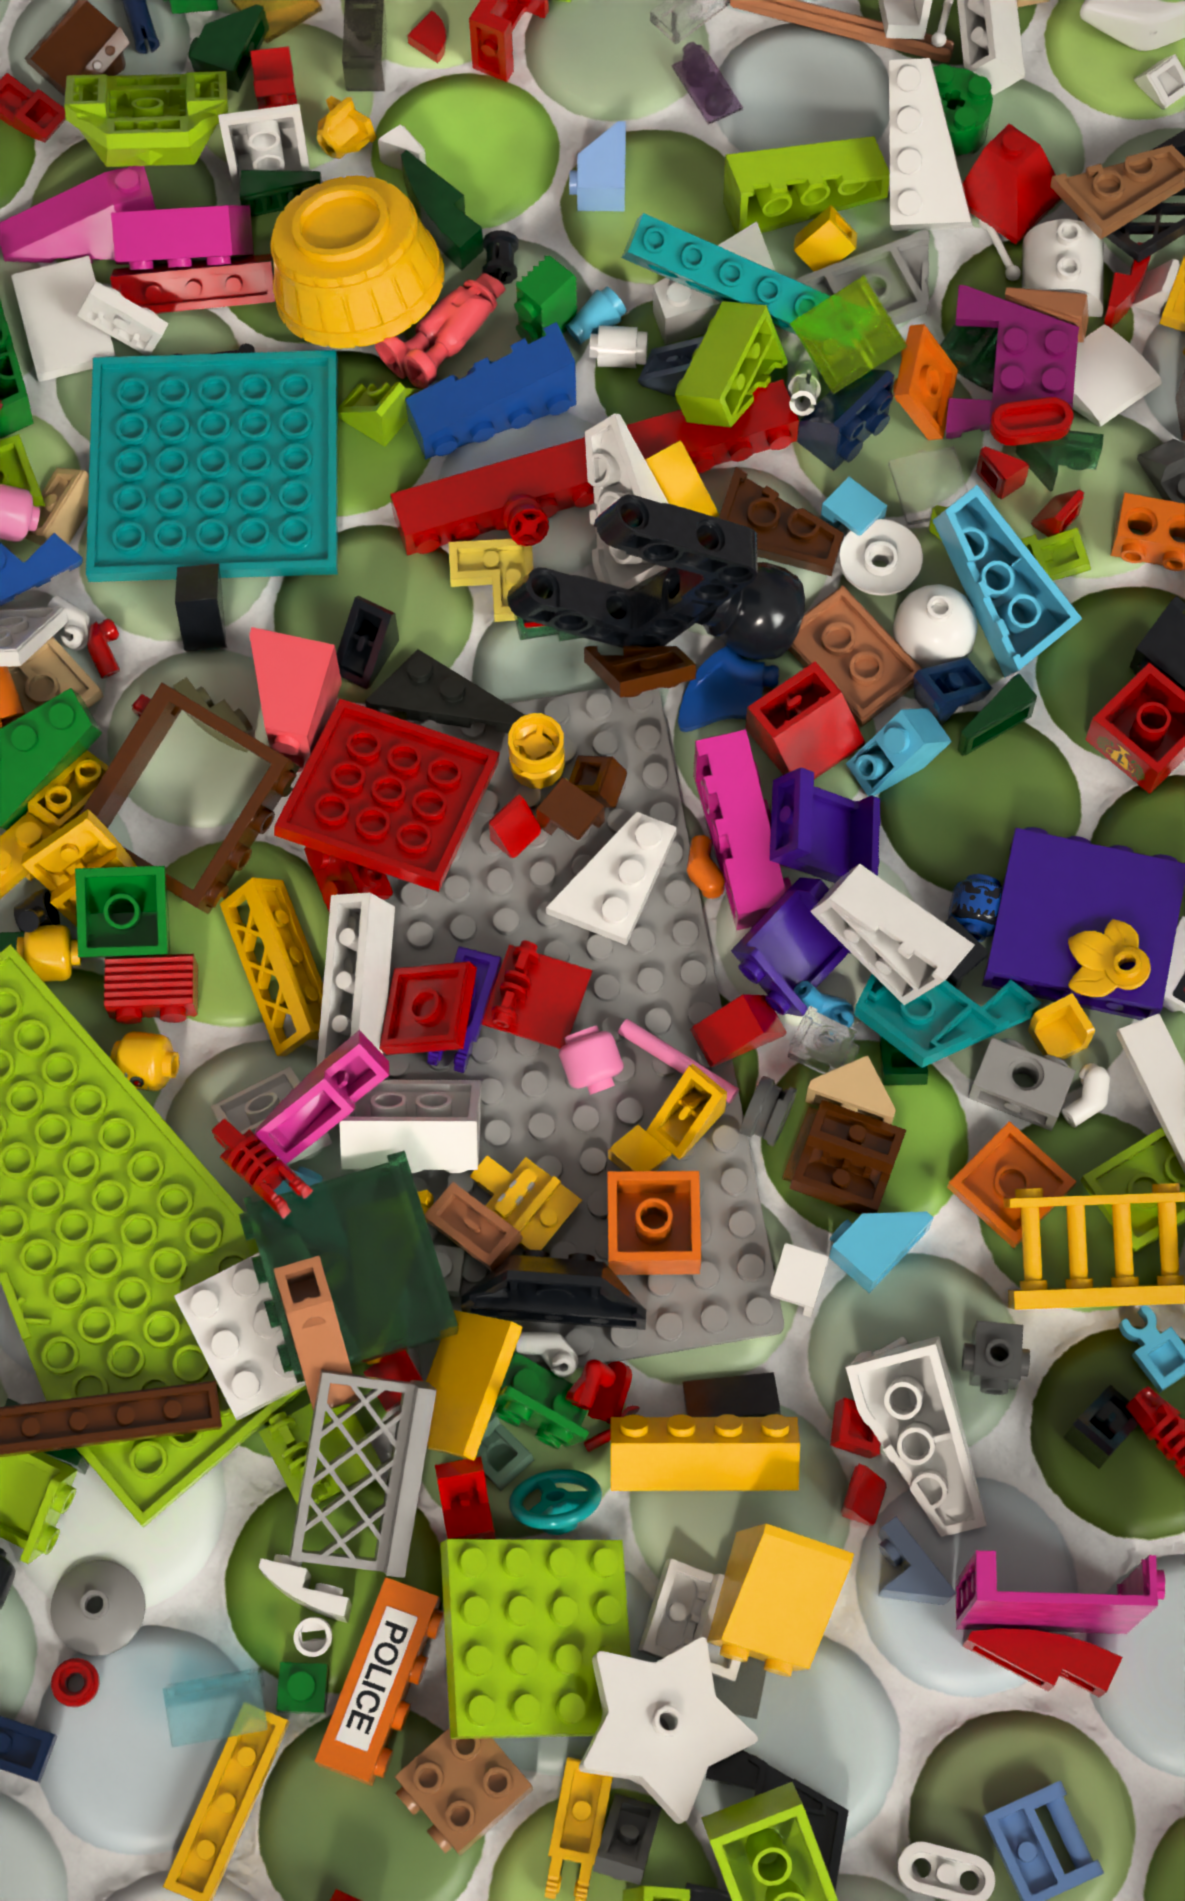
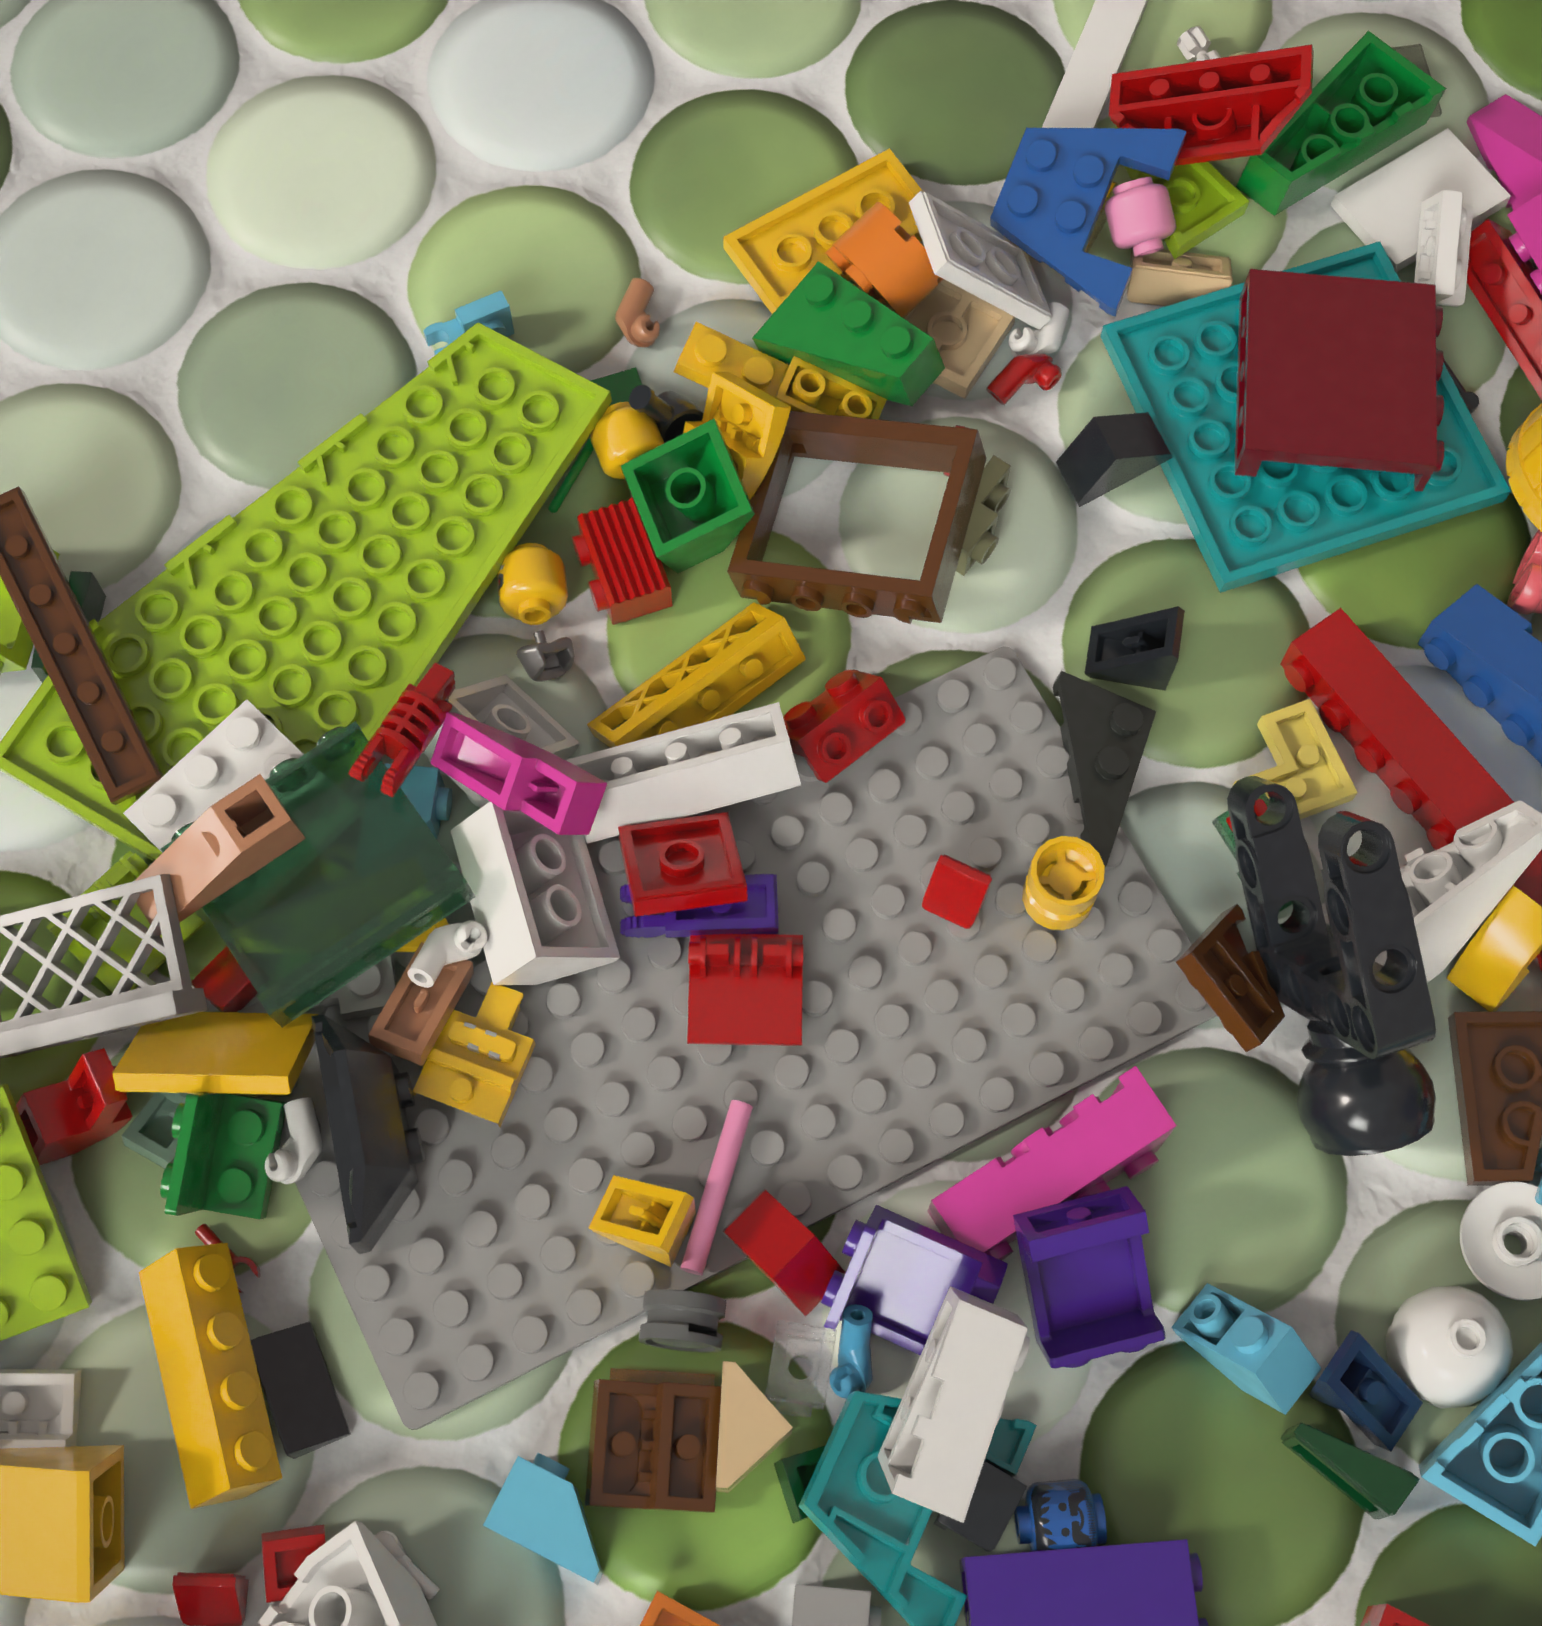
camera: 70 degrees right, 0 degrees up
coral slope [249,627,342,772] -> none
red plate [274,698,500,892] -> none
lime slope [337,382,423,447] -> none
red wheel [501,494,549,546] -> none
teal piece [509,1469,602,1535] -> none
reddish brown panel [536,777,605,840] -> none
white wing [546,812,677,945] -> none
bright pink head [559,1025,624,1095] -> none
red piece [565,1359,632,1424] -> none
reddish brown slope [569,755,627,808] -> none
orange brick [607,1171,701,1275] -> none
yellow slope [608,1125,672,1171] -> none
blue arm [678,646,779,732] -> none
orange arm [687,835,725,899] -> none
red slope [745,661,865,780] -> none
white panel [770,1243,829,1317] -> none
nougat tile [788,586,922,727] -> none
none -> white arm [407,920,487,988]
none -> flat silver piece [516,630,575,682]
none -> dark red panel [1235,269,1444,491]

